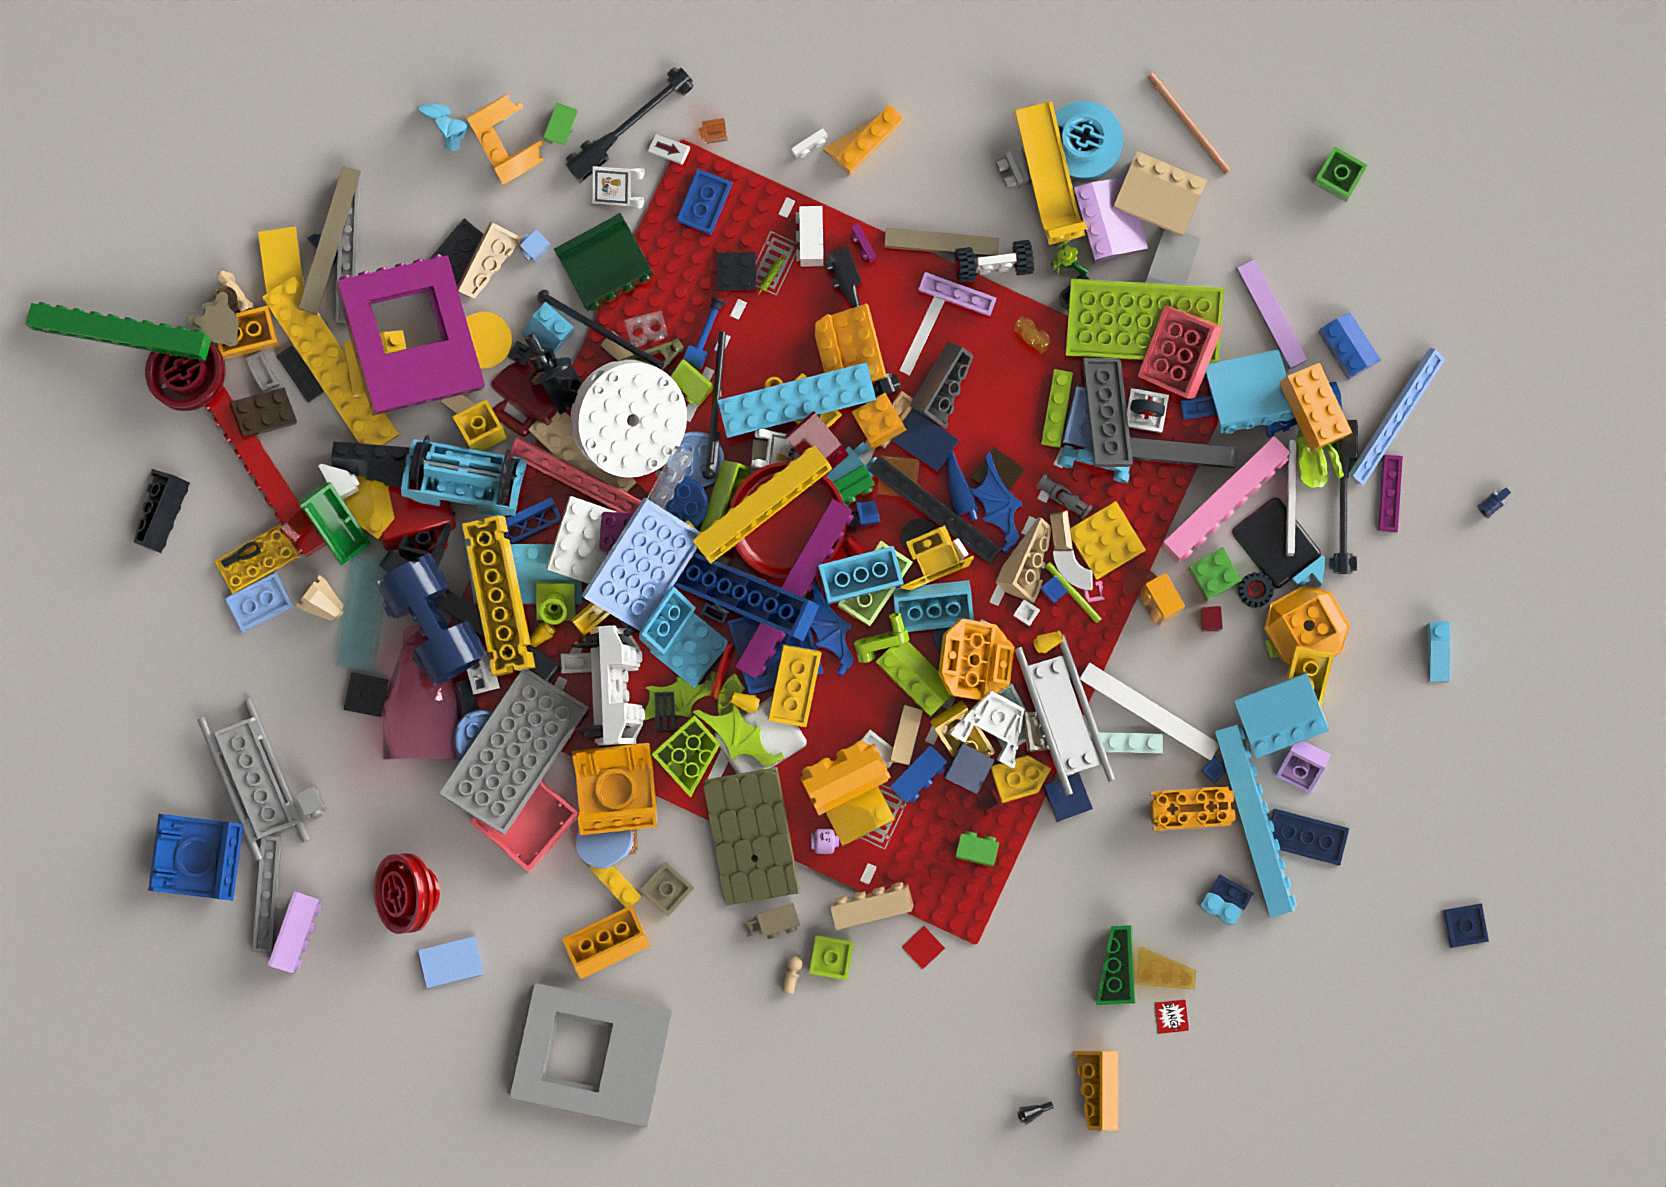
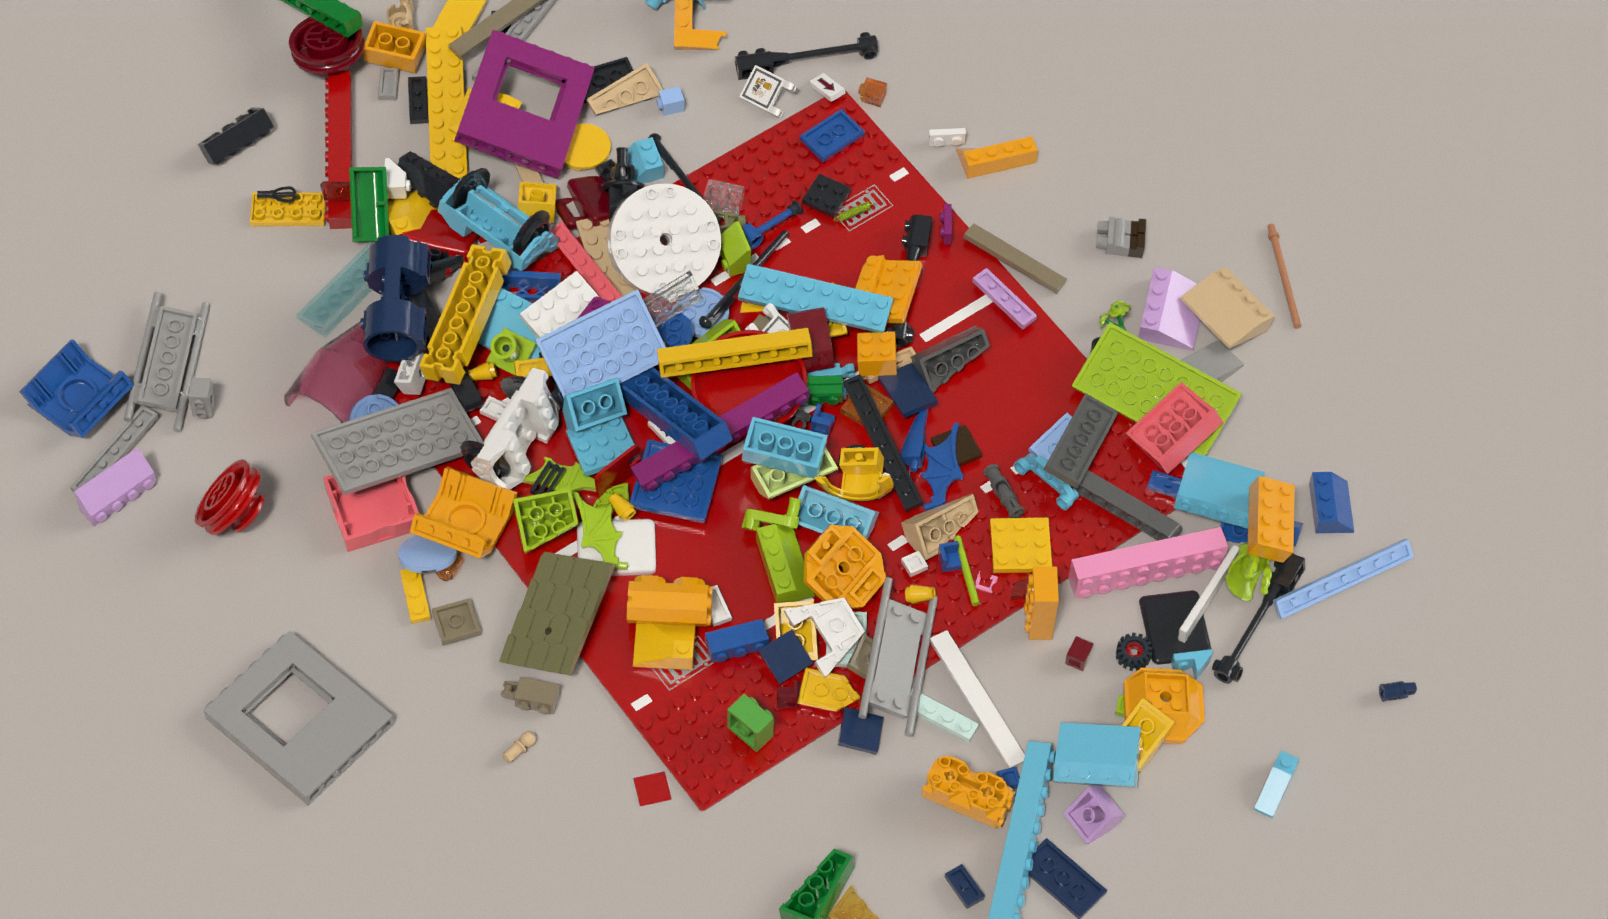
camera: 25 degrees right, 25 degrees down
dark tan tile [187,292,239,347] -> none
light blue tile [224,572,294,633] -> none
dark brown plate [230,387,297,439] -> none
tan cone [295,575,344,621] -> none
black tile [343,672,390,718] -> none
light blue tile [418,936,484,988] -> none
bright green panel [544,103,578,145] -> none
dark green panel [554,213,654,312] -> none
light orange slope [562,905,651,979] -> none
dark blue piece [701,601,730,624] -> none
yellow plate [768,645,821,727] -> none
white wedge [796,206,823,267] -> none
lime plate [809,935,854,980] -> none
blue animal [810,579,854,676] -> none
lavender head [811,829,839,854] -> none
tan brick [830,882,914,930] -> none
tan tile [890,705,923,766] -> none
black plate [954,240,1034,283] -> none
yellow panel [1012,101,1087,245] -> none
clear yellow brick [1014,316,1051,355] -> none
lime plate [1041,369,1073,448] -> none
tan tile [1050,511,1073,551] -> none
white tile [1053,550,1093,590] -> none
medium azure wheel [1055,101,1123,181] -> none
white plate [1127,388,1169,433] -> none
bright green brick [1188,547,1242,601] -> none
medium azure brick [1199,893,1242,925] -> none
lavender tile [1237,260,1307,369] -> none
bright green brick [1313,146,1368,202] -> none
magenta tile [1378,455,1403,533] -> none

